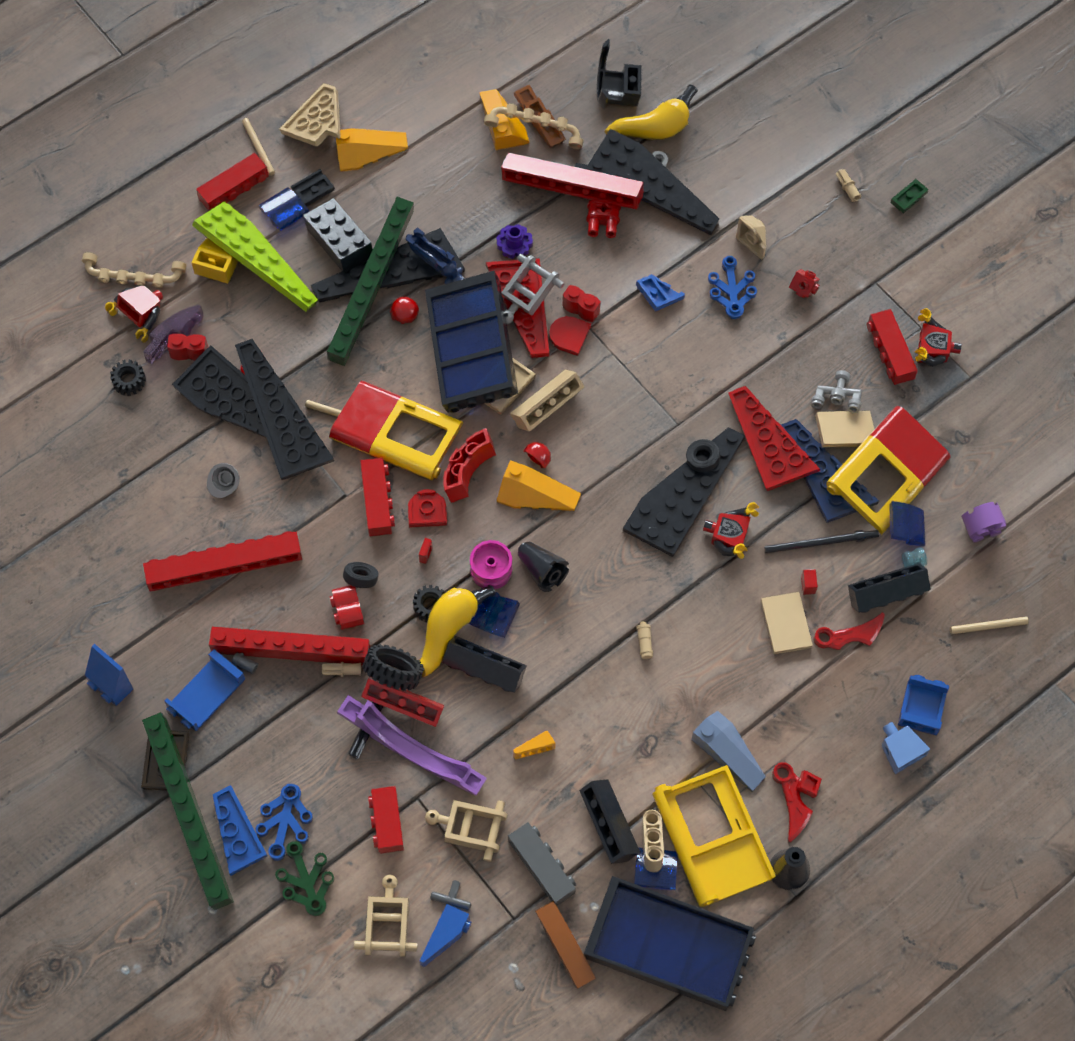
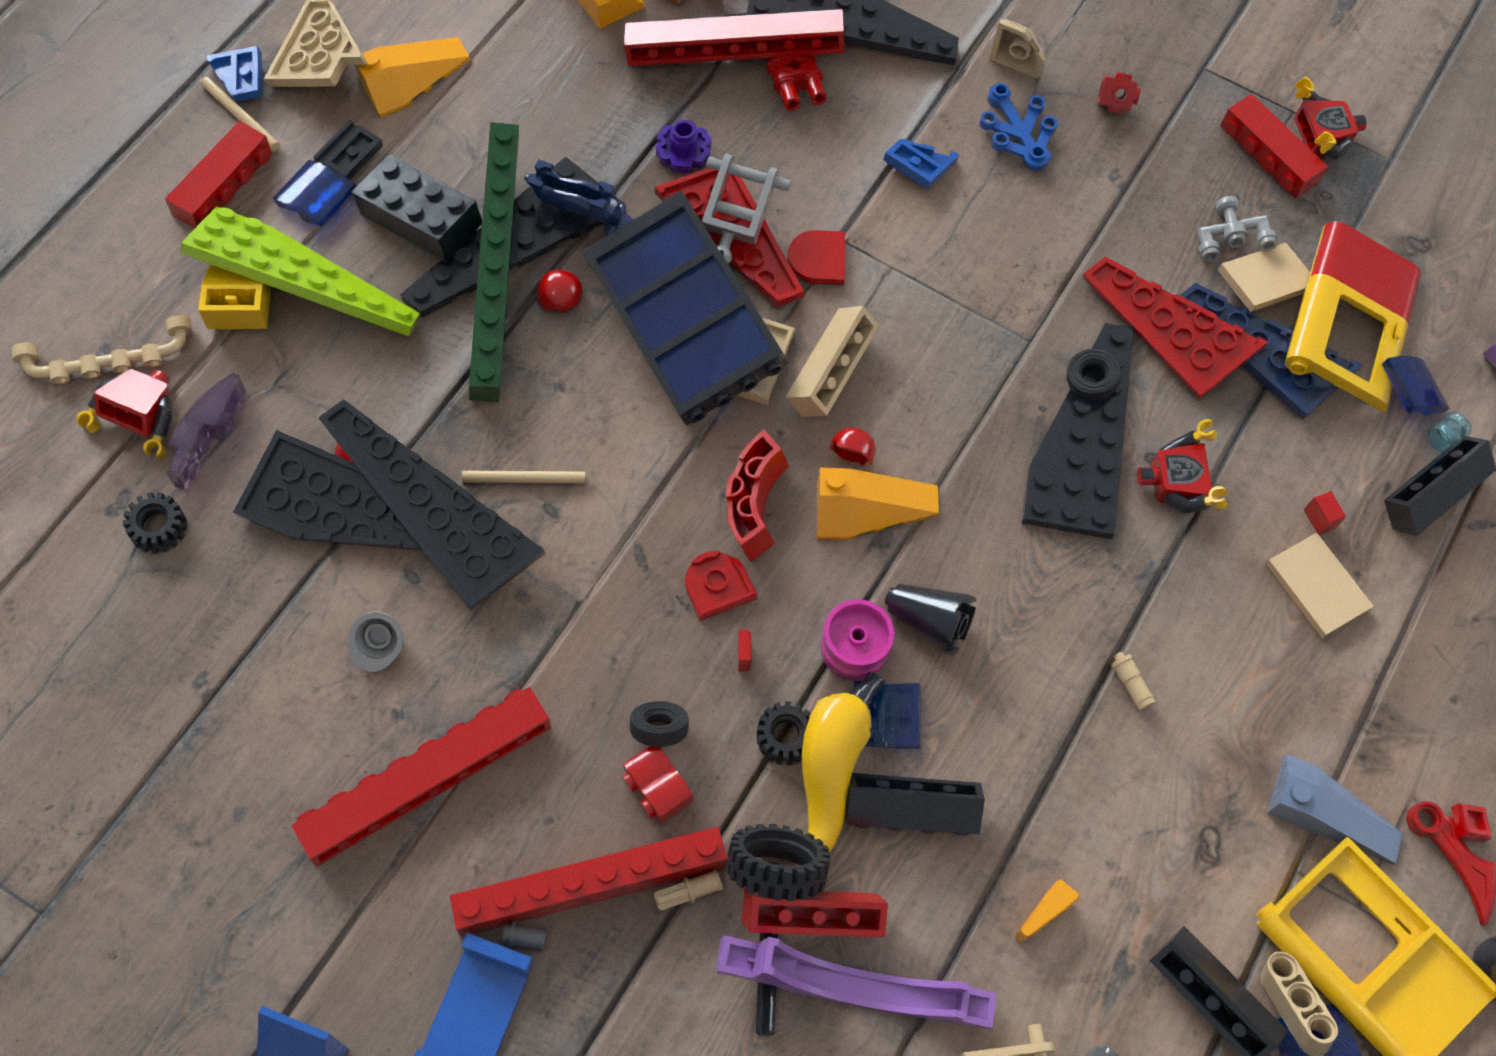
camera: 25 degrees left, 0 degrees up
red brick [167,334,208,361] -> none
piece [329,380,463,481] -> none
red brick [360,458,395,537] -> none
red brick [562,285,601,322] -> none
black bar [764,530,879,553] -> none
red piece [814,612,885,650] -> none
none -> wing [206,46,262,102]

